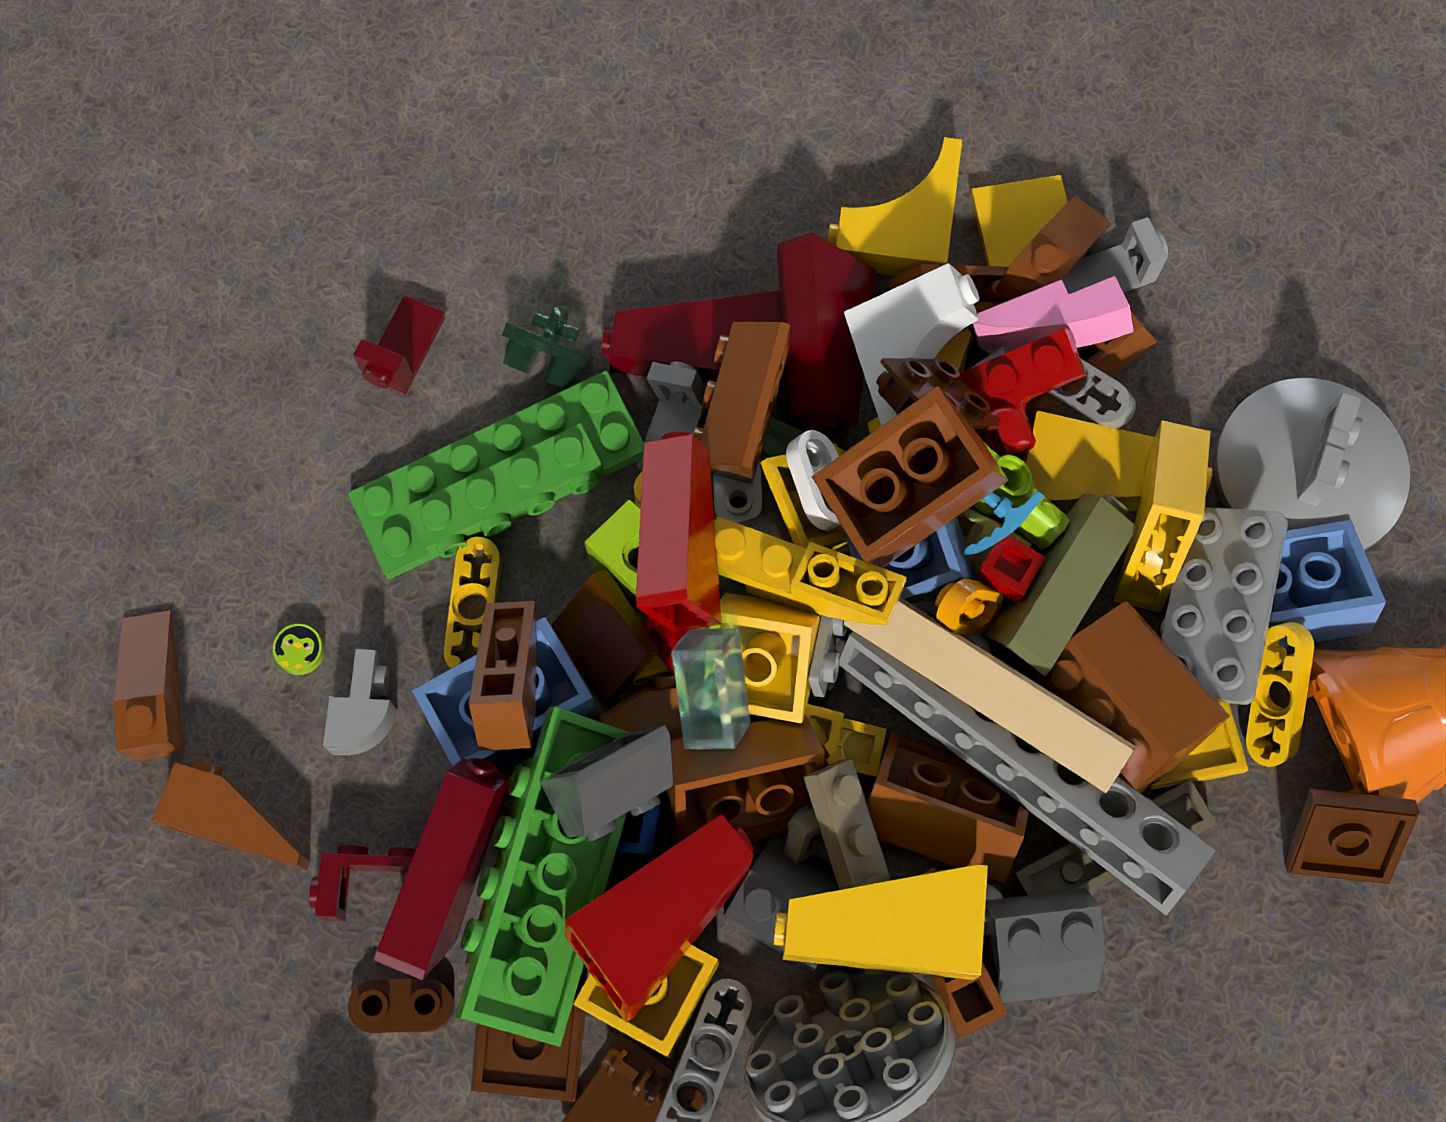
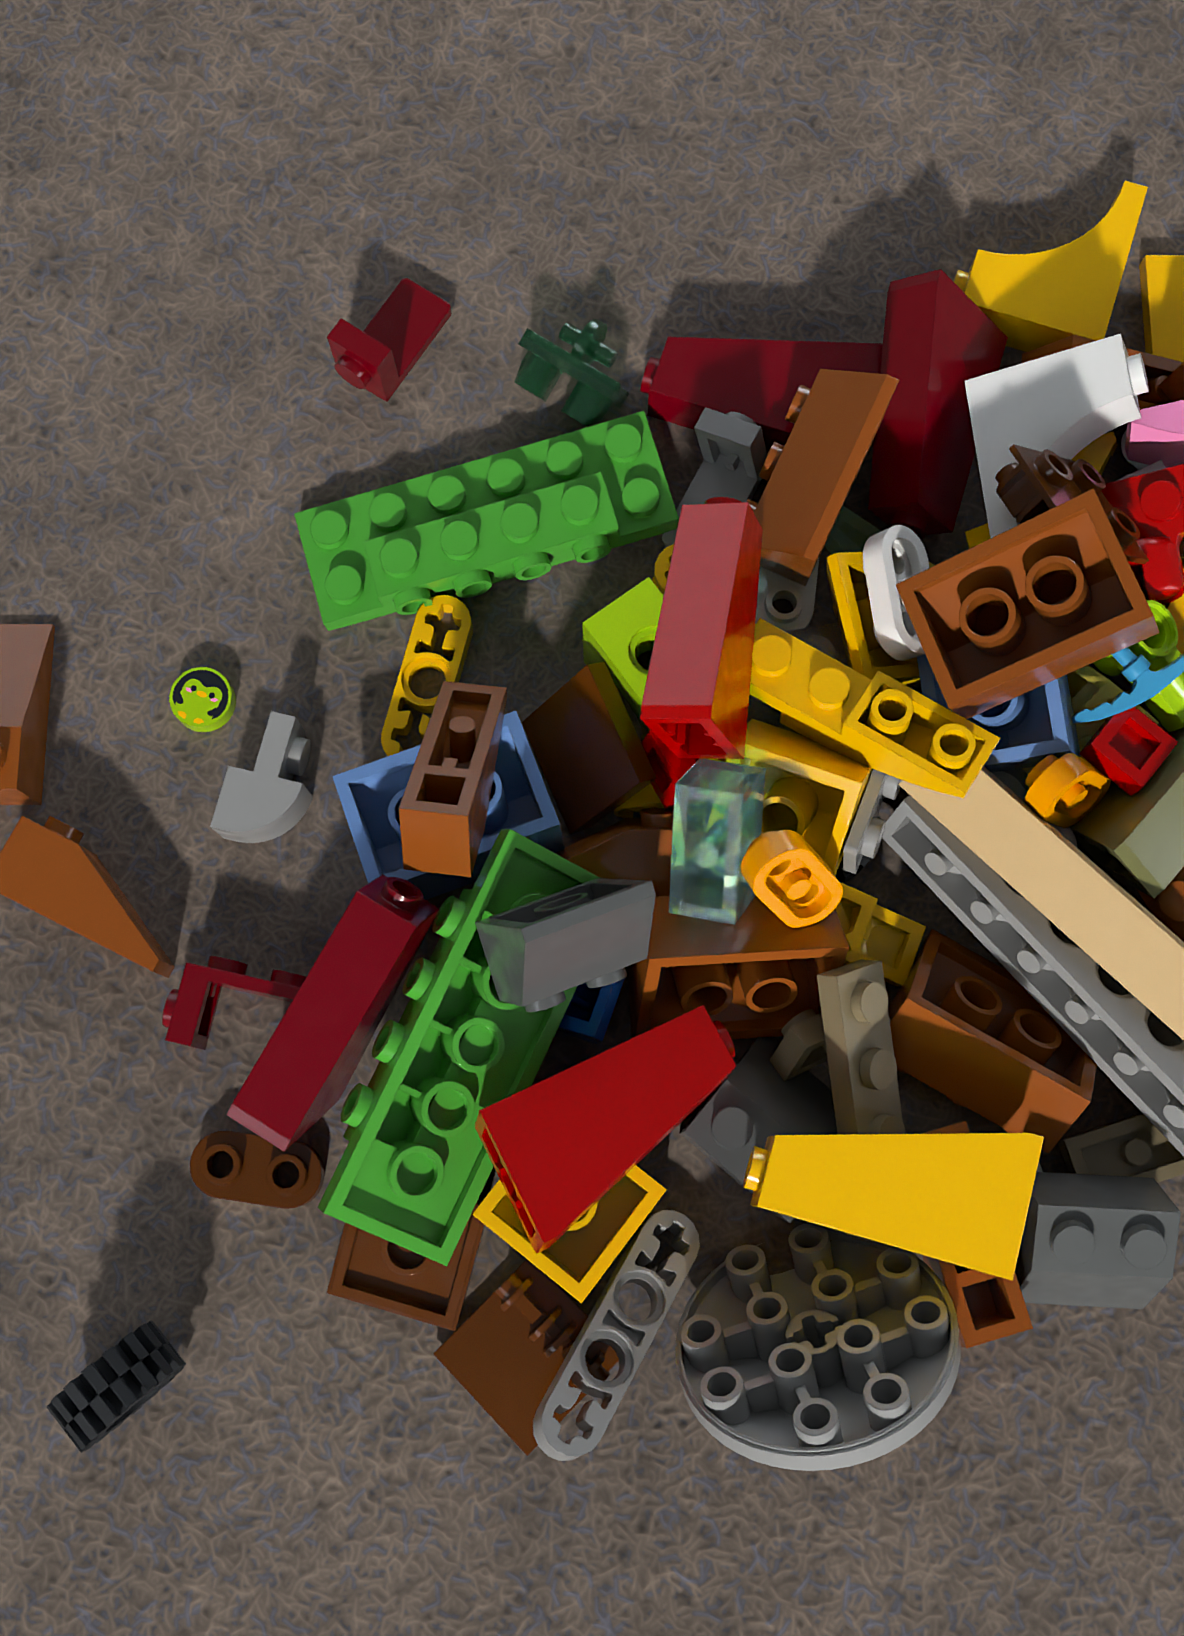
camera: 10 degrees right, 5 degrees up
none -> light orange plate [740,830,843,928]

